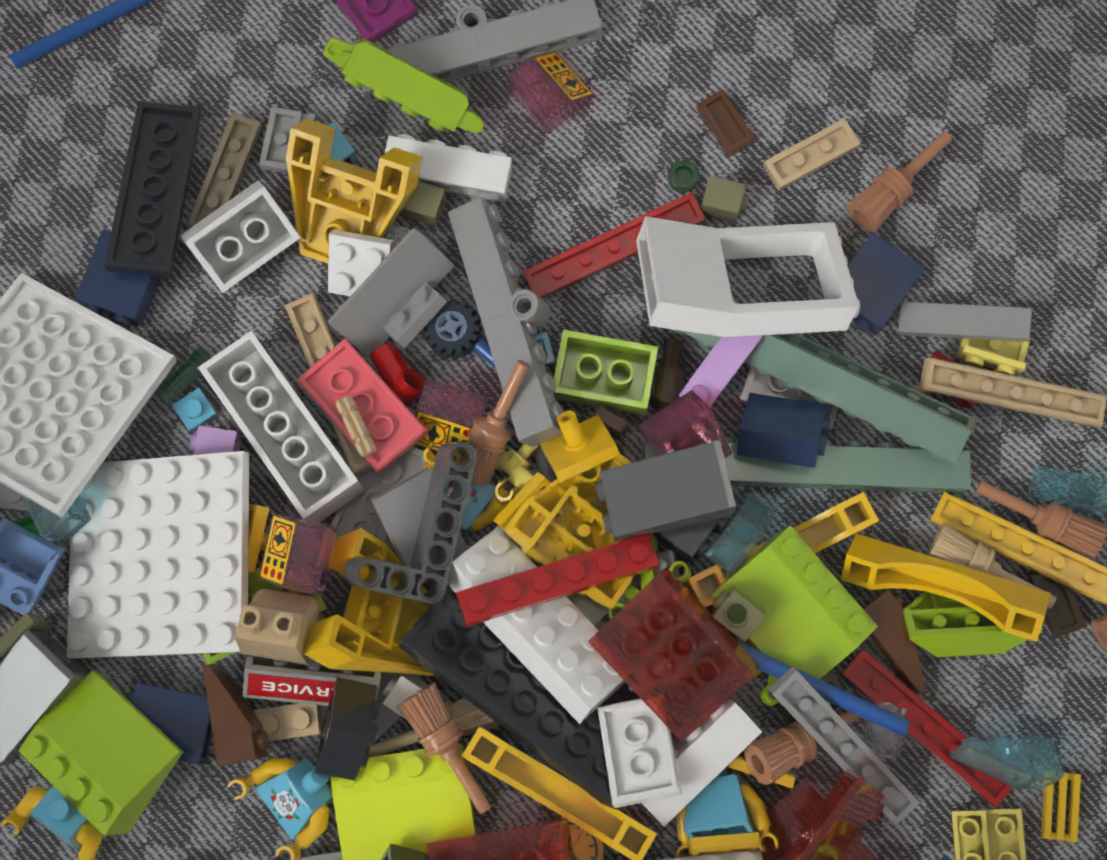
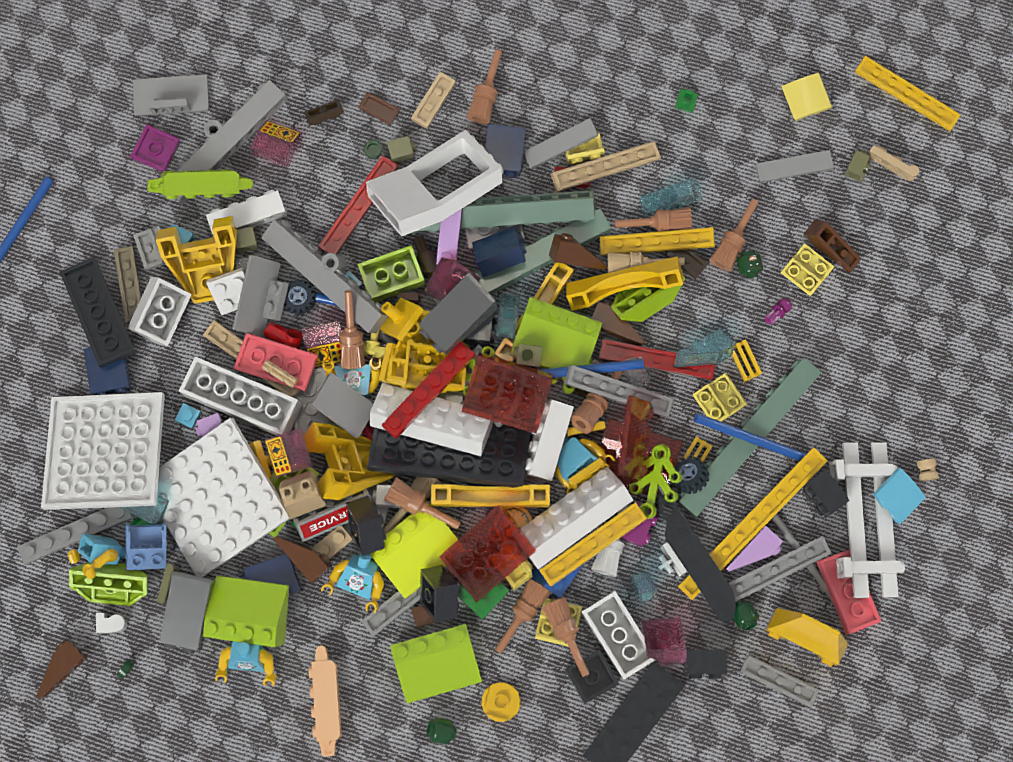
camera: 30 degrees left, 0 degrees up
clear green tile [155,346,212,405] -> none
dark grey beam [344,441,477,603] -> none
white tile [597,694,682,808] -> none
none -> dark brown plate [304,99,344,126]
none -> reddish brown slope [549,233,607,270]

